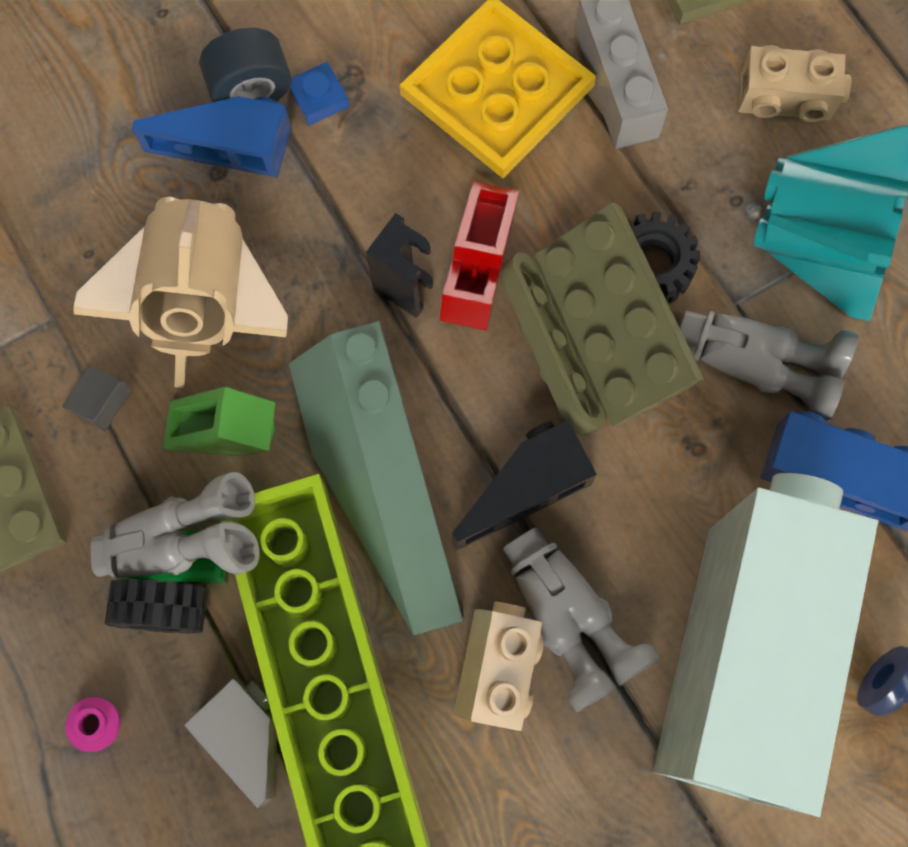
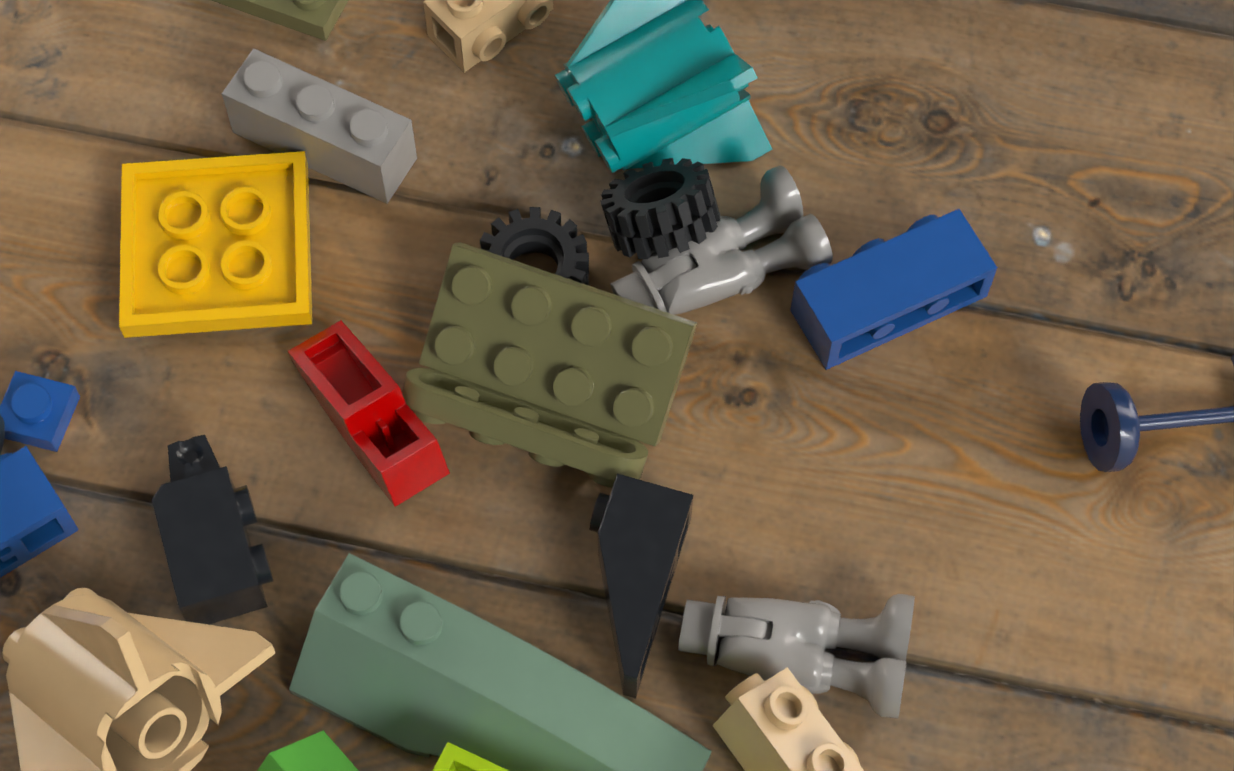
camera: 50 degrees left, 10 degrees down
black hinge [366,213,433,318] -> none
light aqua brick [652,473,878,817] -> none
none -> black hinge [152,435,274,625]
none -> black tyre [600,158,720,259]

